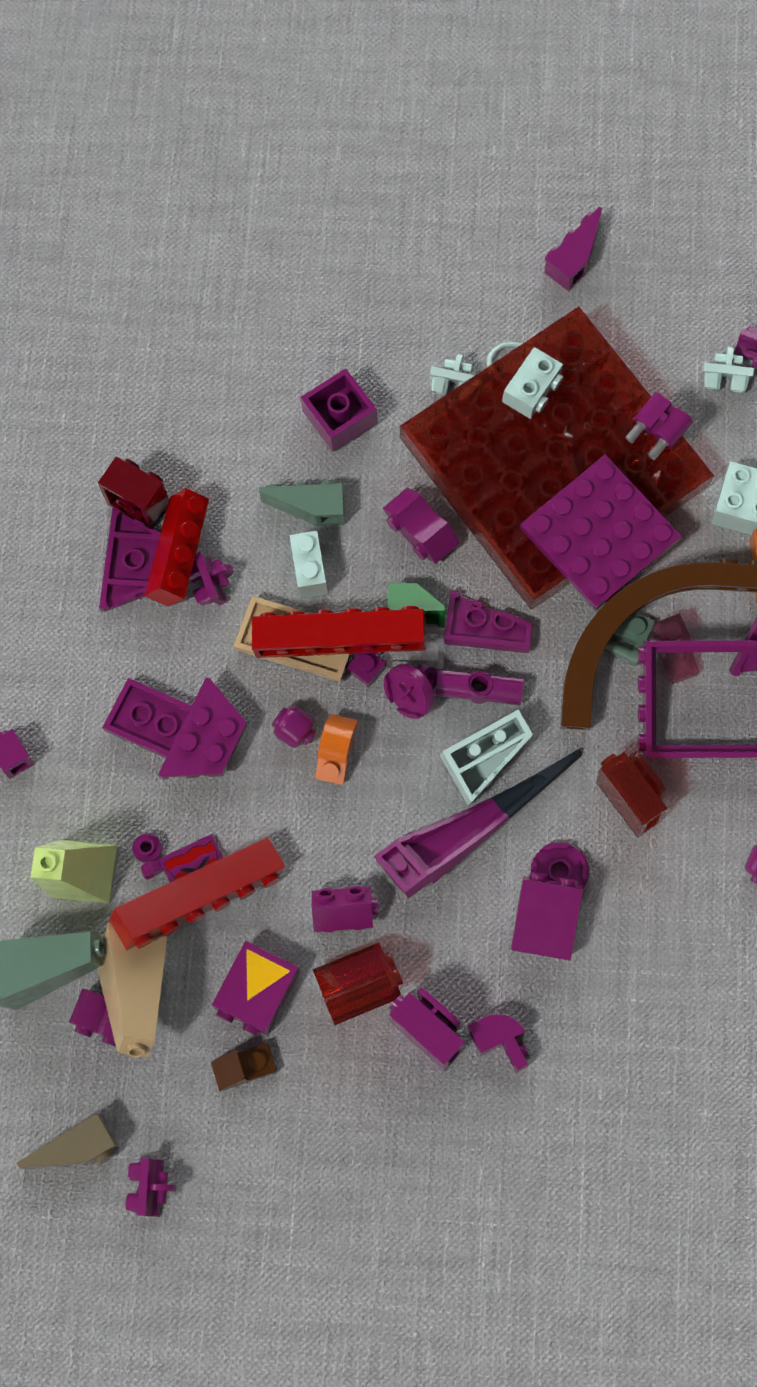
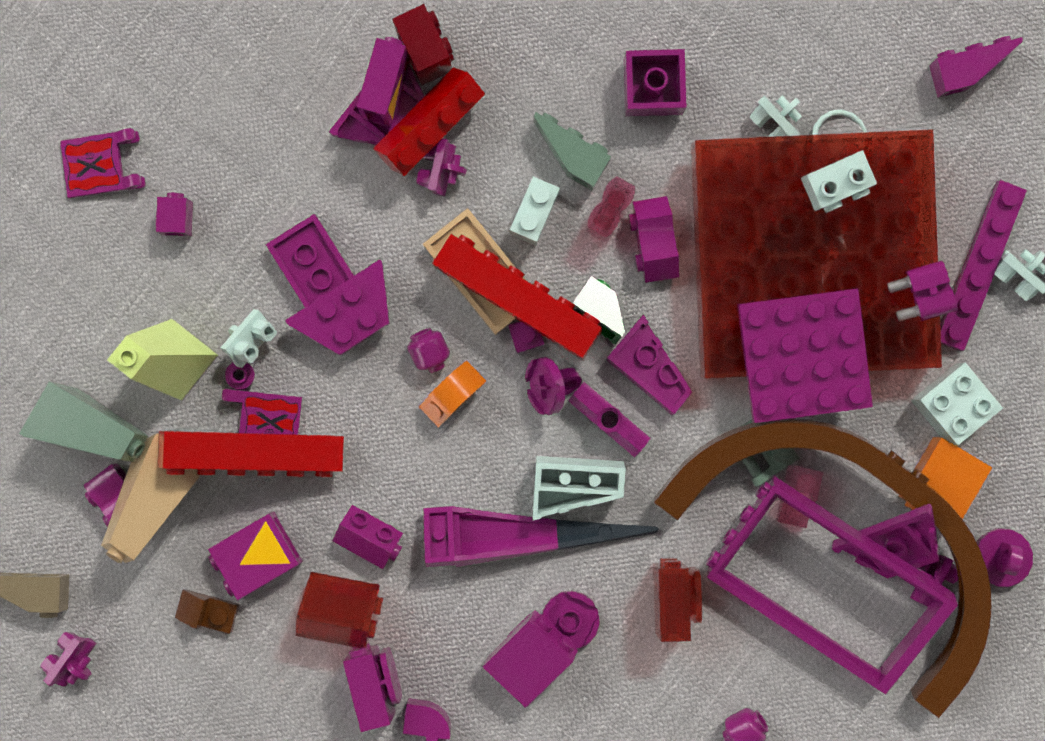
camera: 25 degrees right, 15 degrees up
none -> light aqua hips [220,309,277,368]
none -> magenta brick [357,37,410,127]
none -> clear pink brick [586,176,635,242]
none -> magenta plate [934,179,1027,352]

